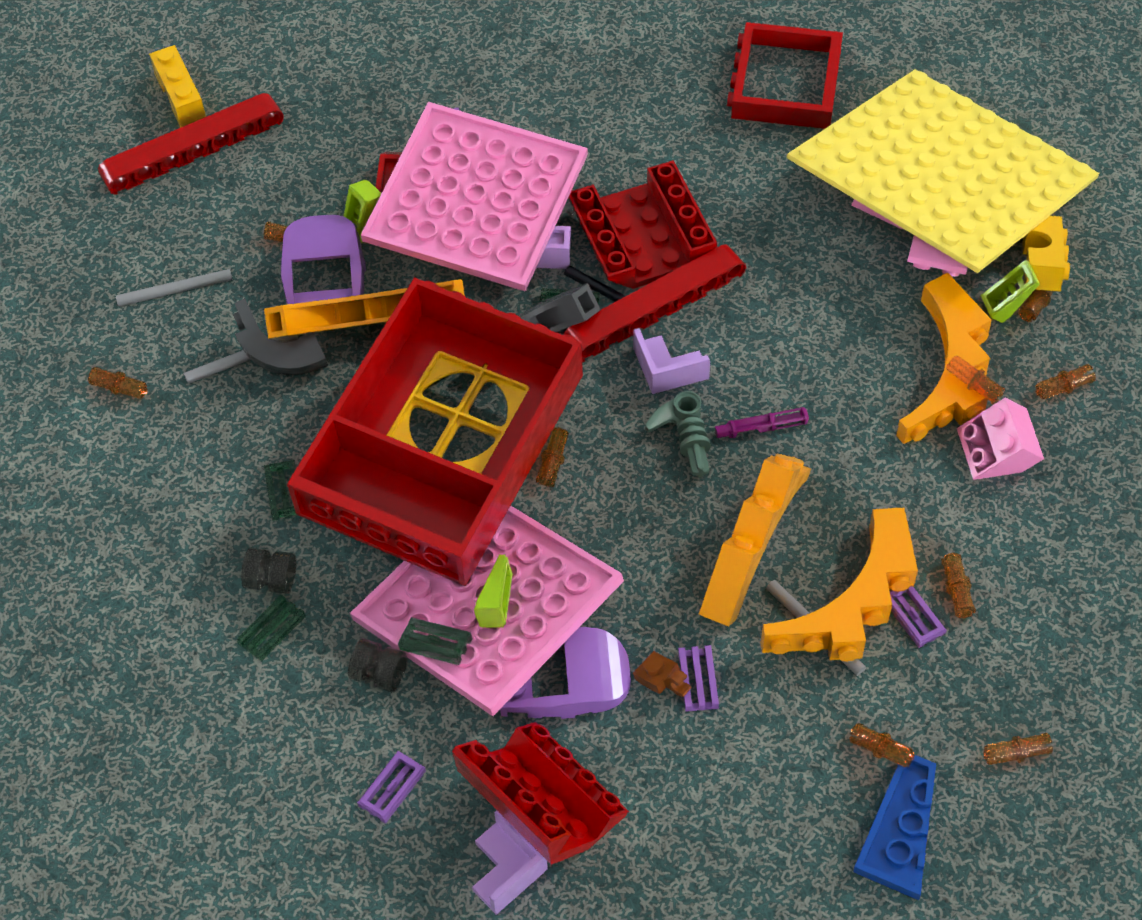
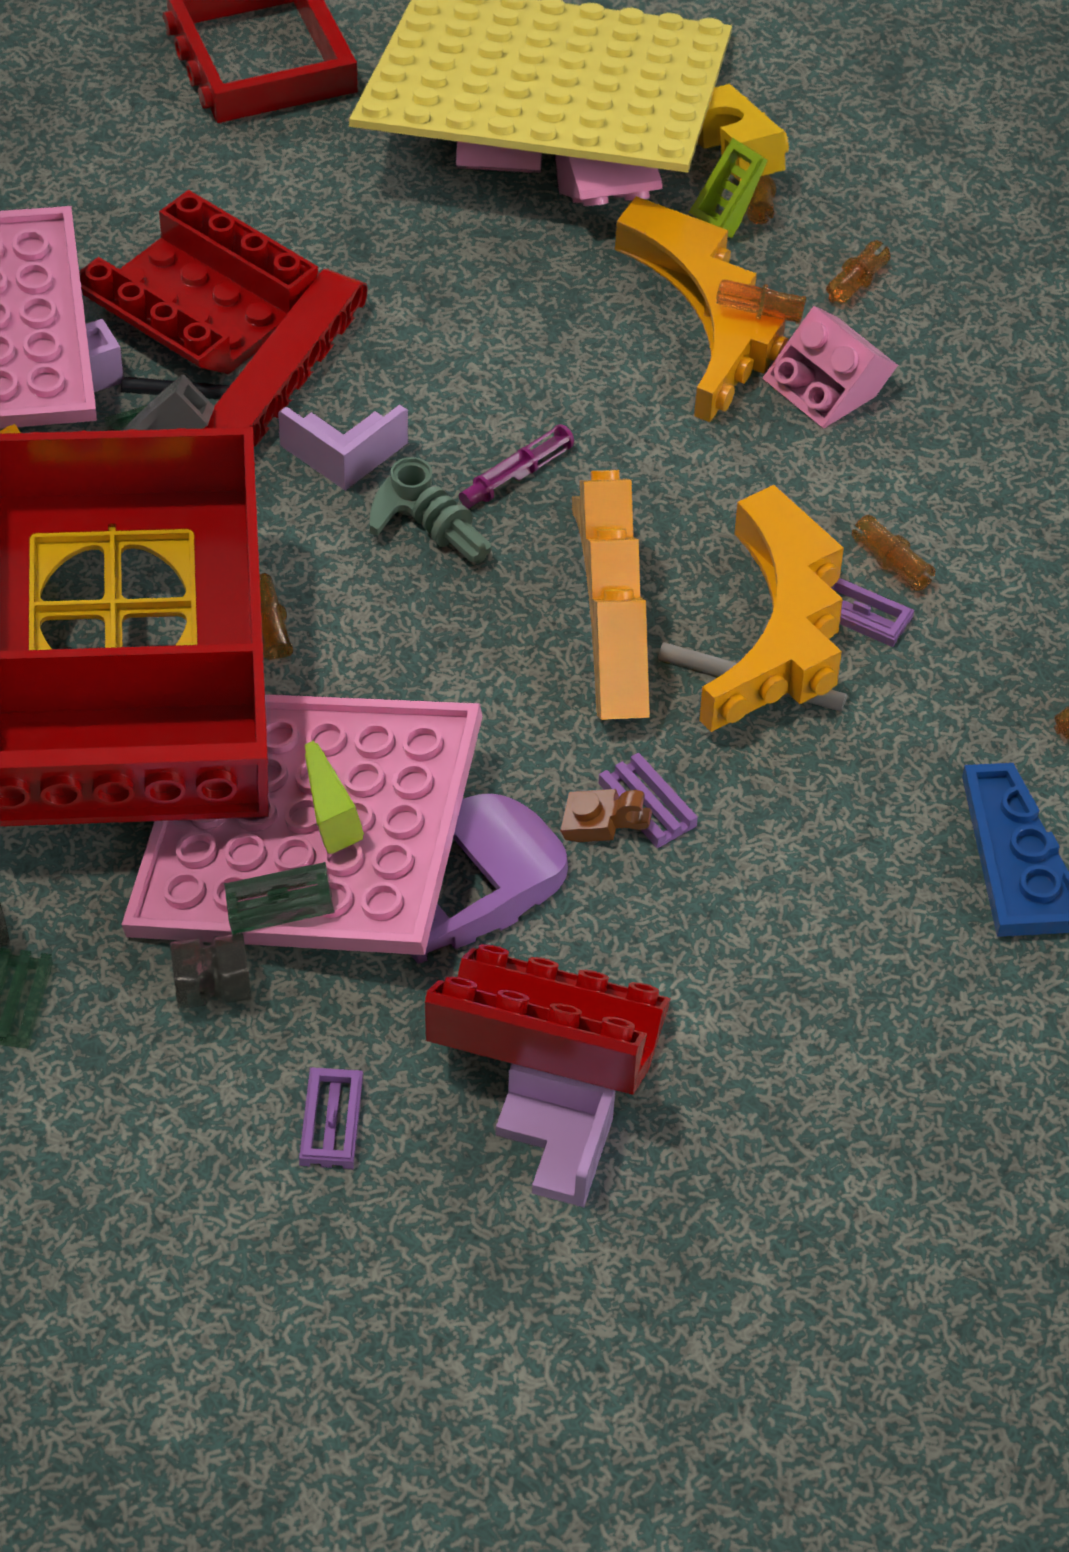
camera: 35 degrees left, 5 degrees down
clear orange axle [849,723,915,767] -> none

